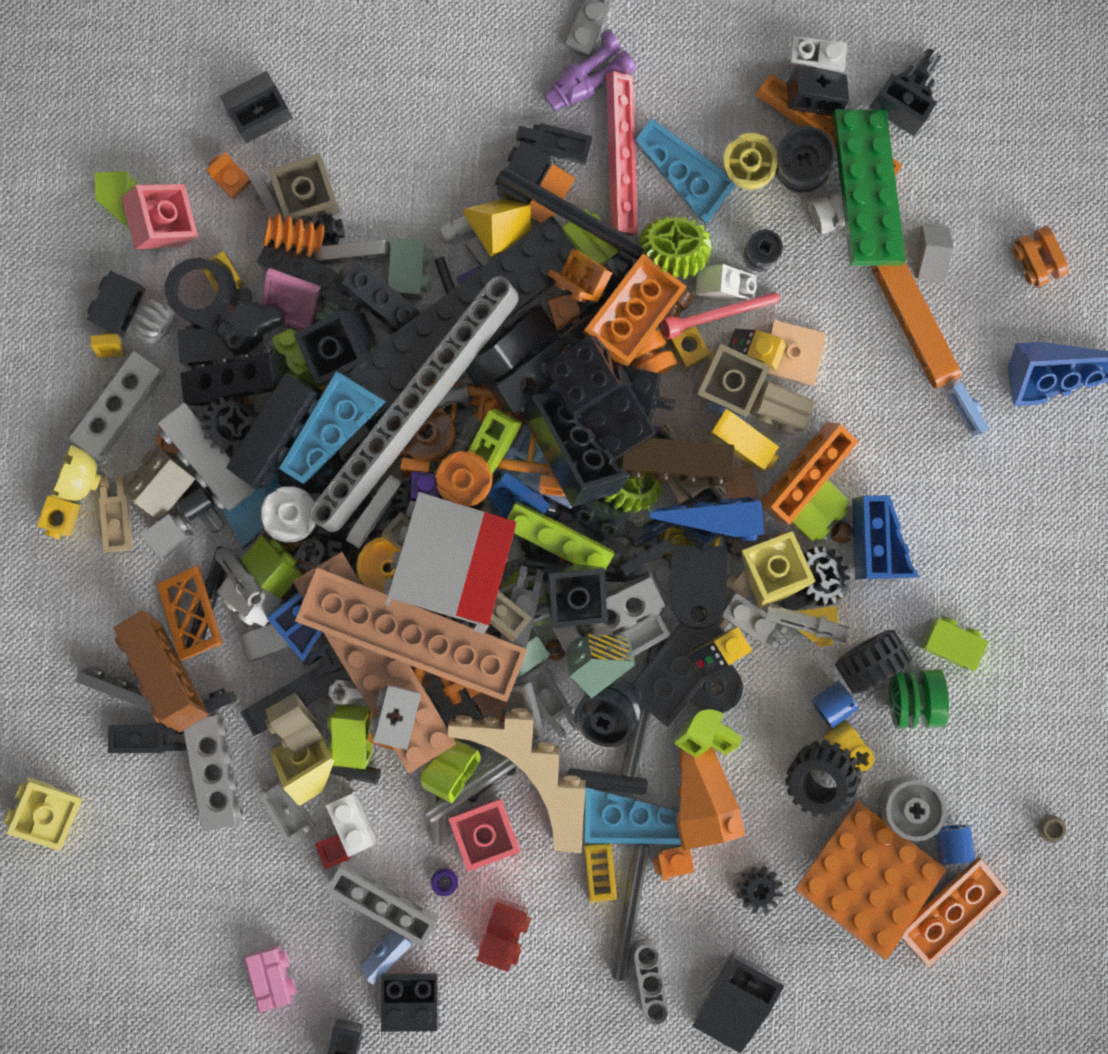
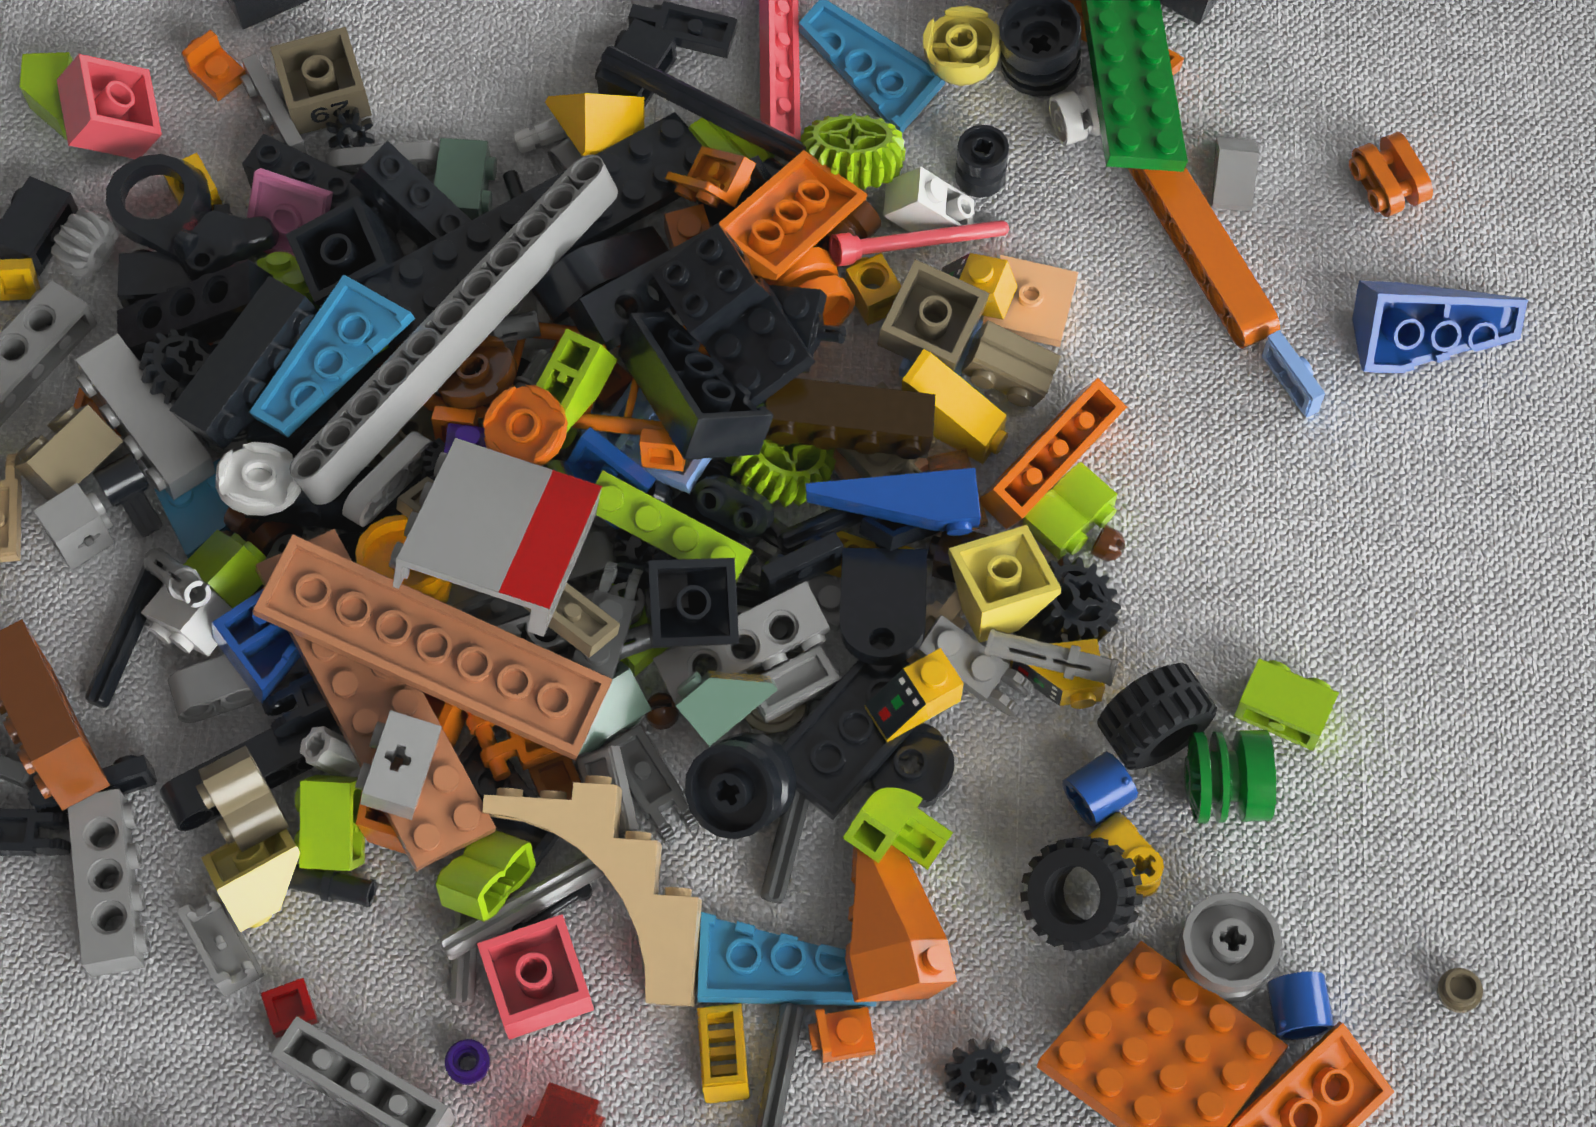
camera: 10 degrees right, 20 degrees down
orange window [157,566,223,660] -> none
orange piece [263,213,324,257] -> none
white brick [326,791,377,857] -> none
orange slope [529,164,576,223] -> none
black axle [567,768,648,795] -> none
blue wedge [852,495,919,580] -> none

